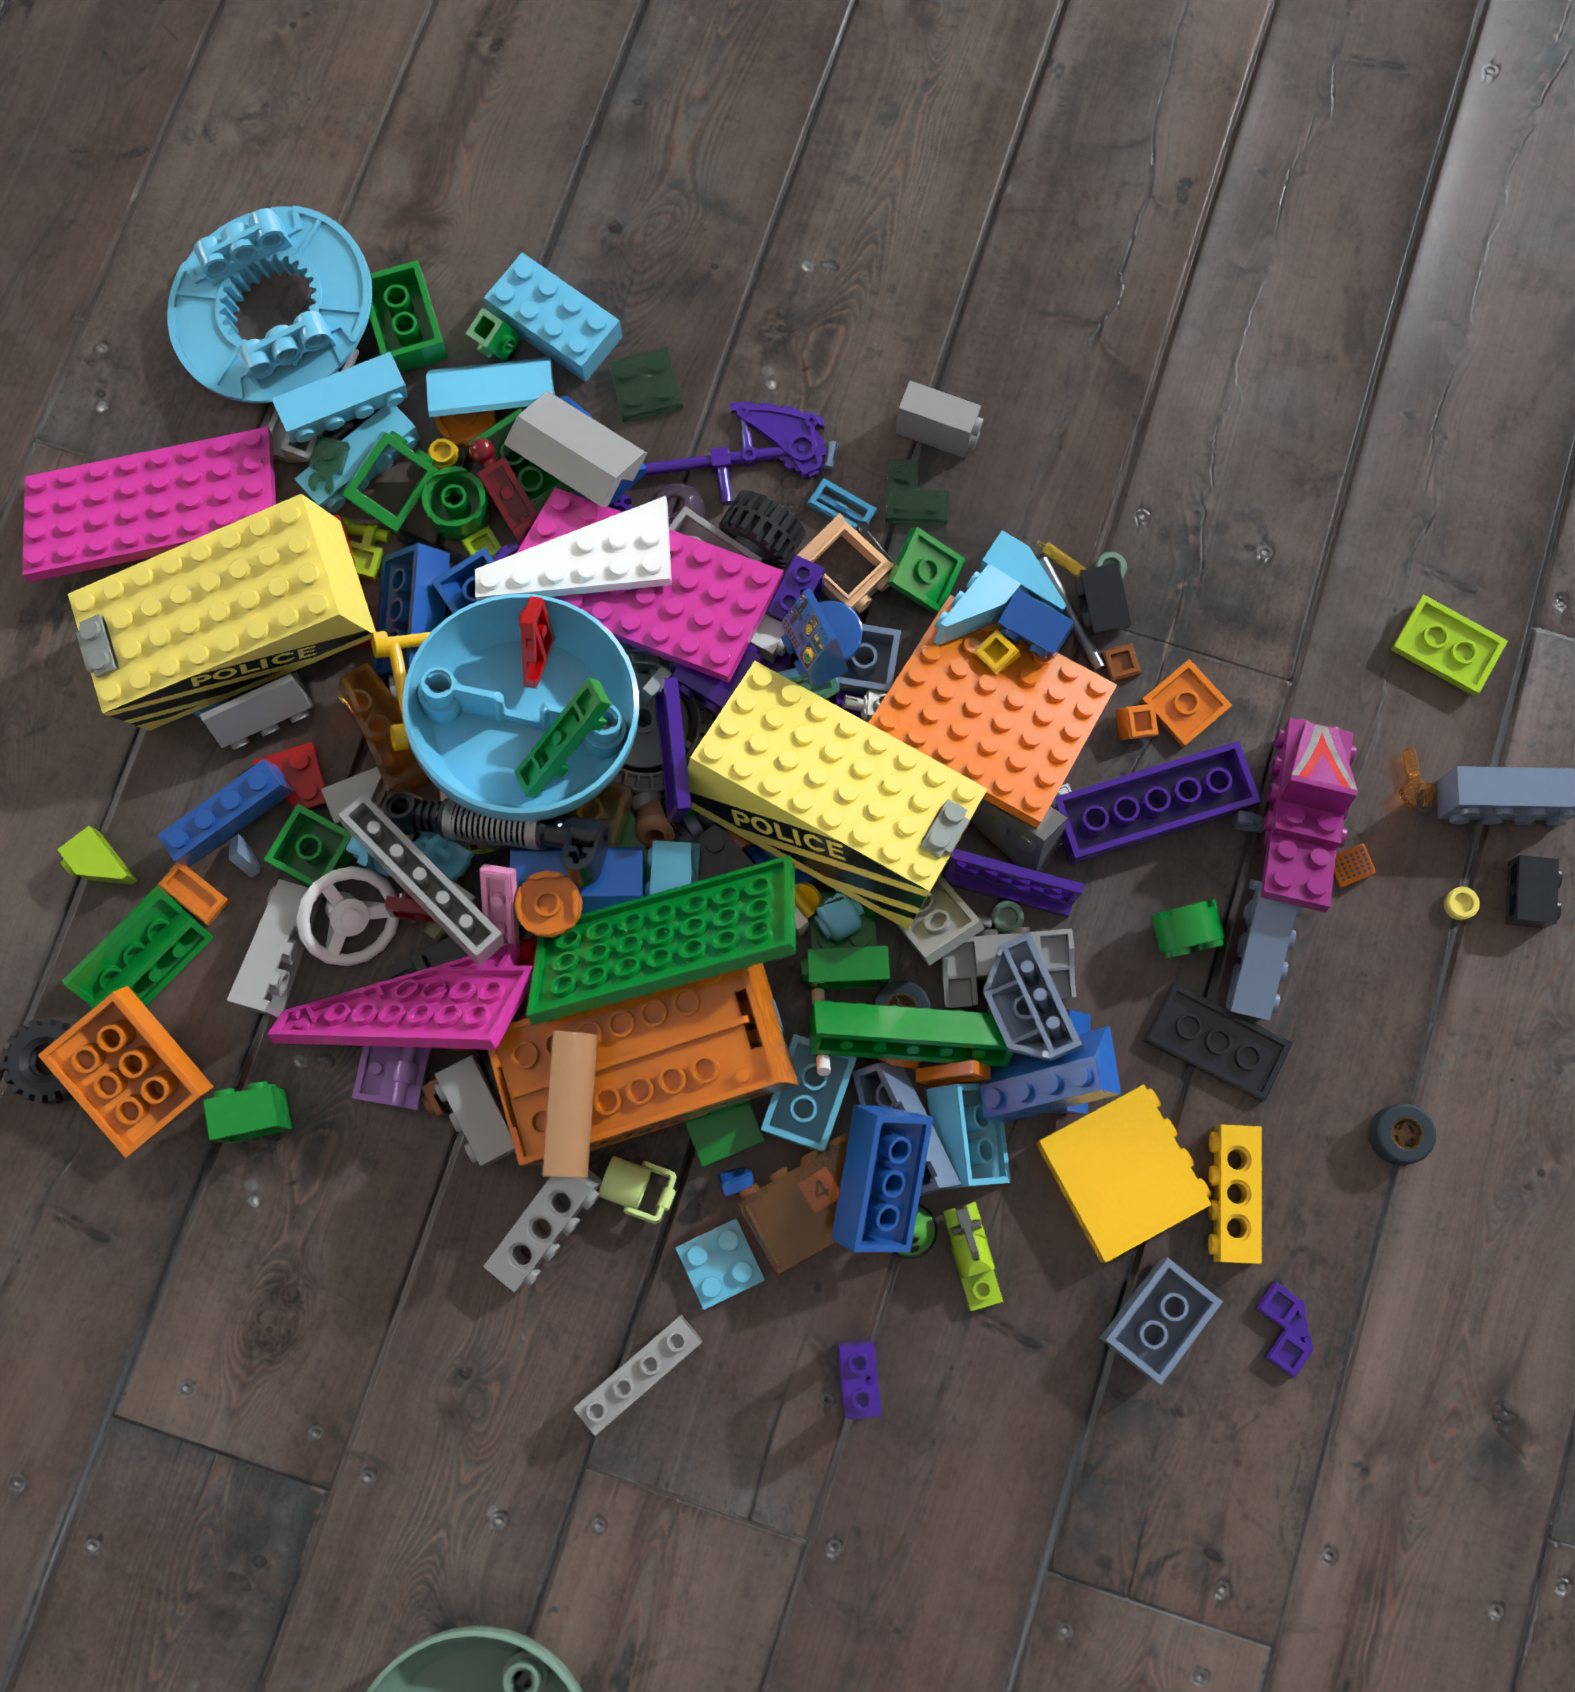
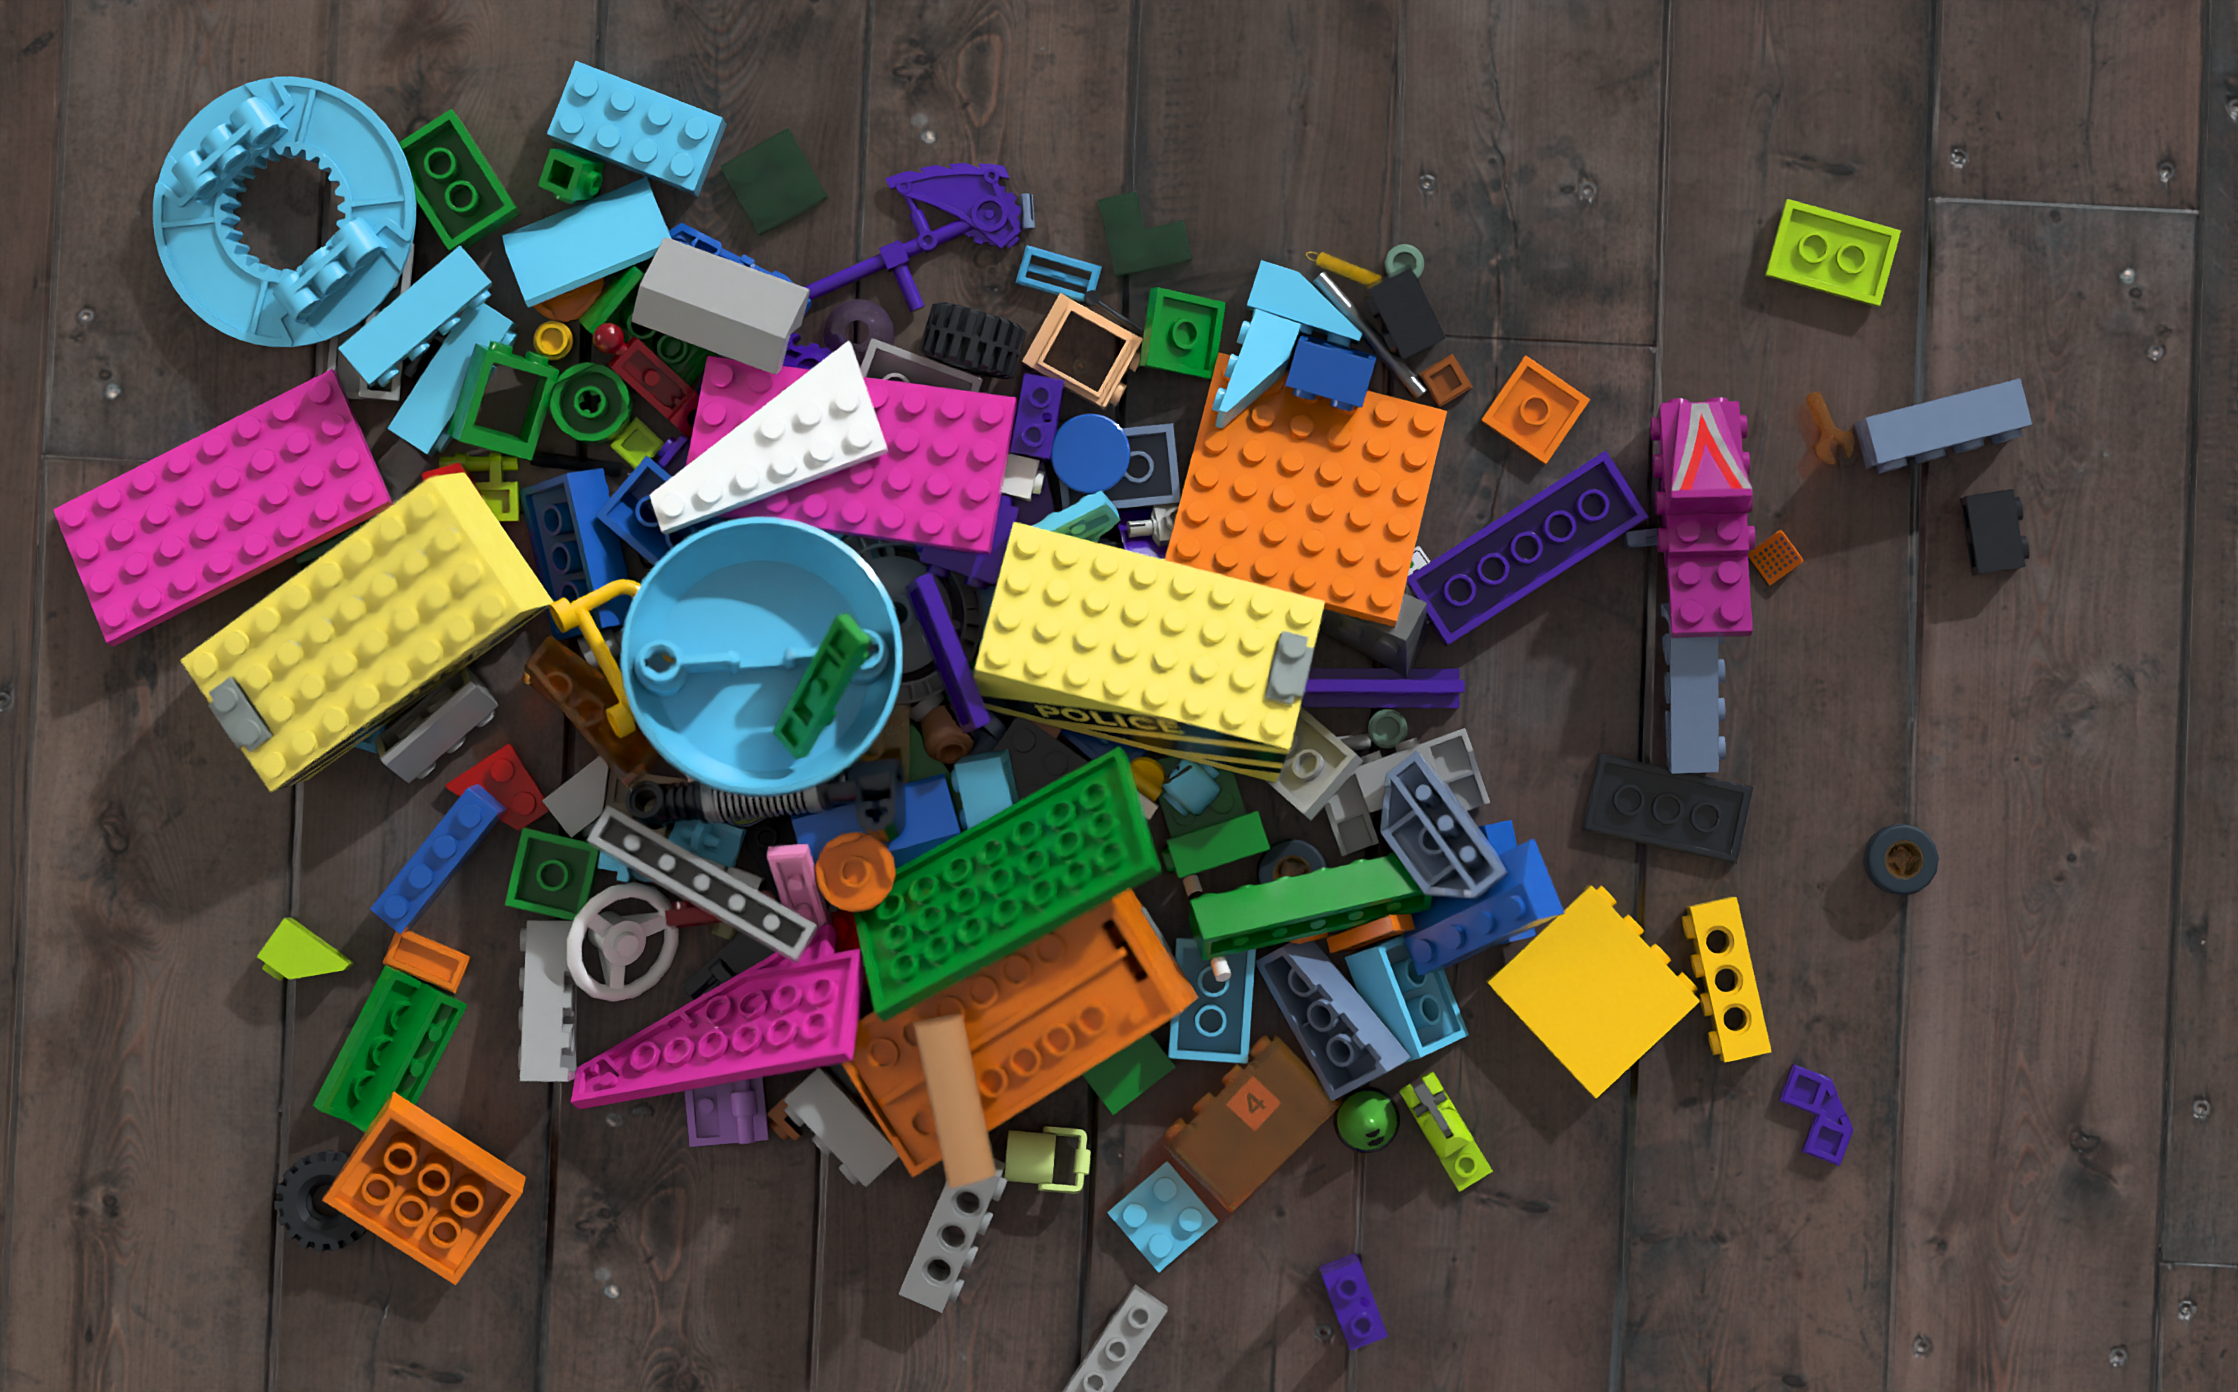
camera: 10 degrees left, 10 degrees up
green brick [203,1081,294,1144] -> none
sand blue tile [229,834,261,878] -> none
clear green plate [308,435,350,495] -> none
red wing [519,596,556,689] -> none
light grey tile [639,666,672,707] -> none
blue tile [717,1168,755,1196] -> none
blue slope [781,588,849,689] -> none
blue slope [831,1105,934,1252] -> none
light grey brick [895,381,984,458] -> none
yellow slope [974,629,1021,674] -> none
sand blue brick [1100,1257,1223,1385] -> none
orange slope [1115,704,1159,741] -> none
green brick [1150,899,1225,958] -> none
light yellow tile [1443,887,1480,920] -> none

